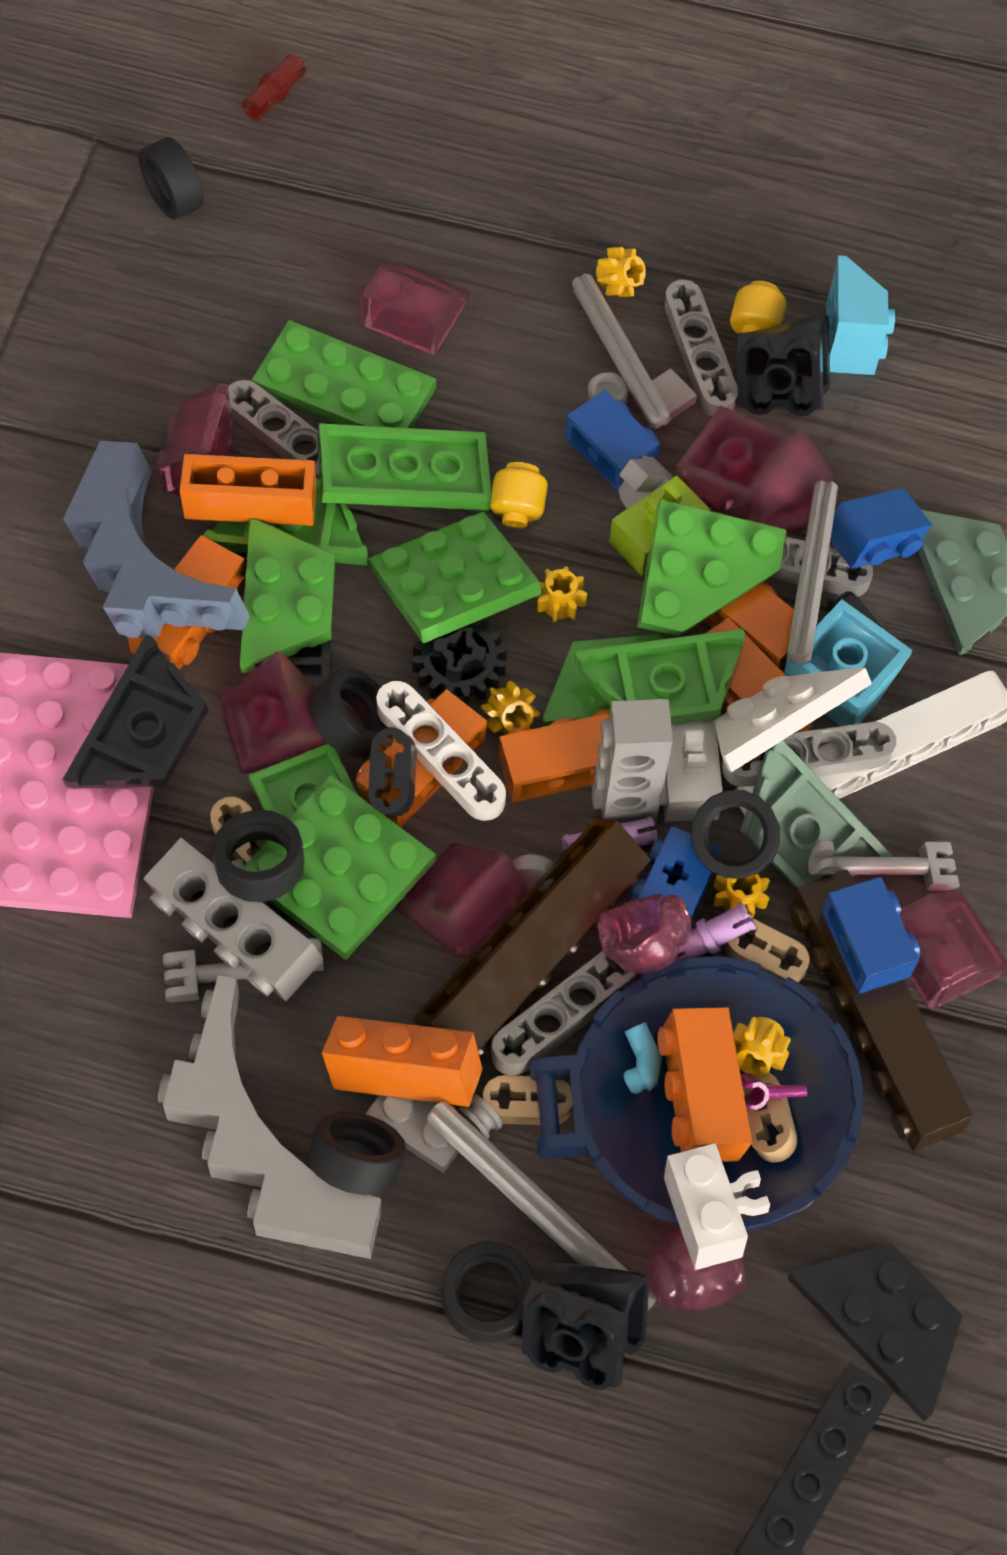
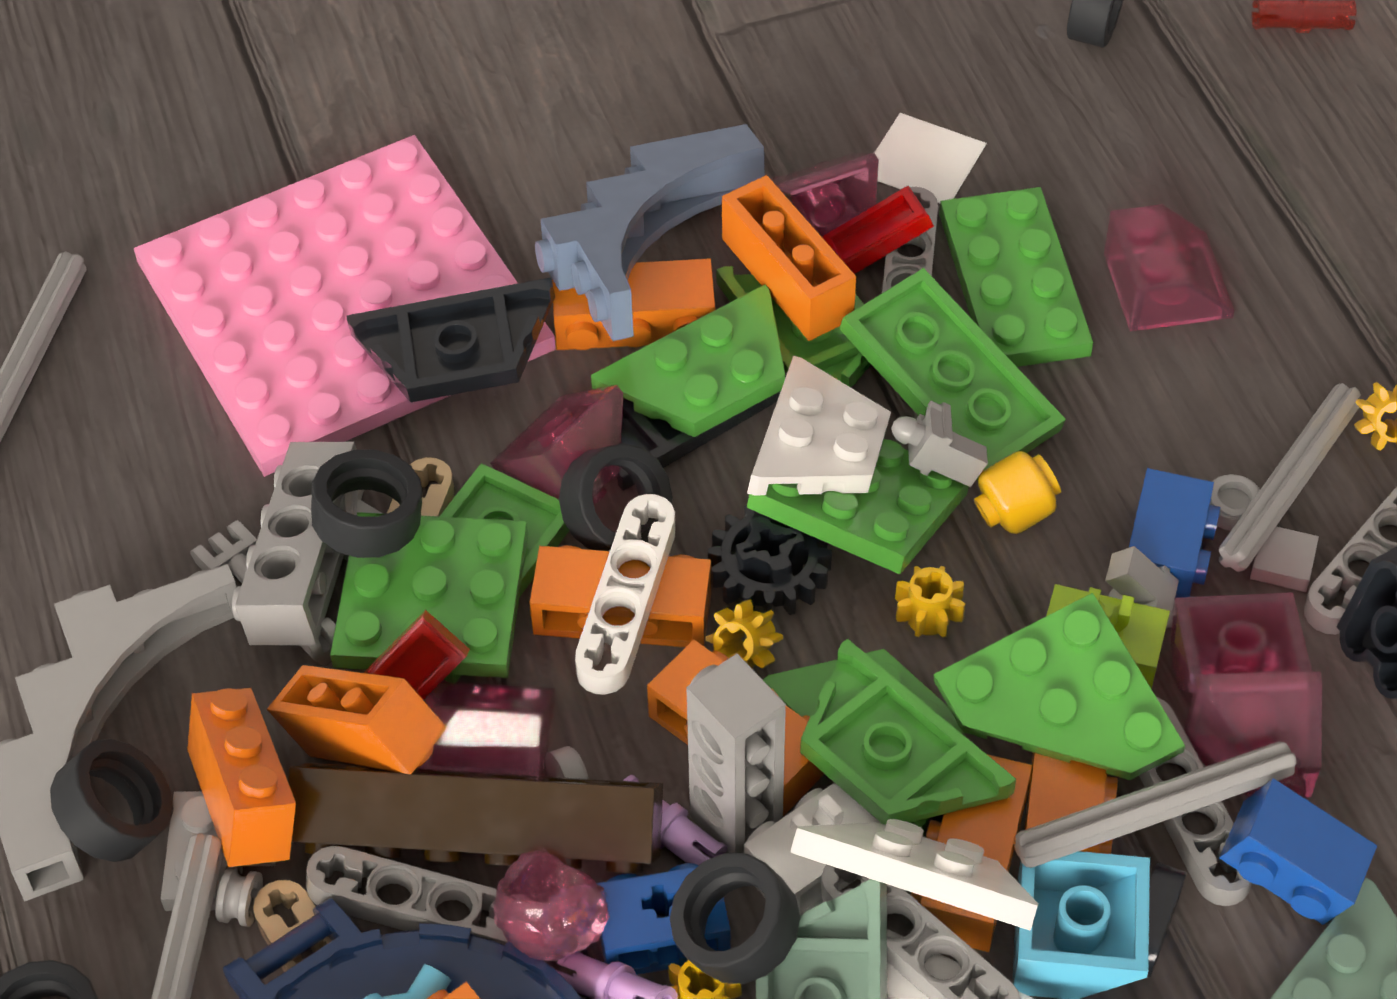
camera: 60 degrees right, 10 degrees down
black beam [369,727,417,817] -> none
none -> orange brick [266,665,447,774]
none -> red tile [364,610,470,700]
none -> white wing [747,356,891,495]
none -> red tile [822,185,934,274]
none -> white sticker [860,113,987,204]
none -> light grey piece [891,401,988,487]

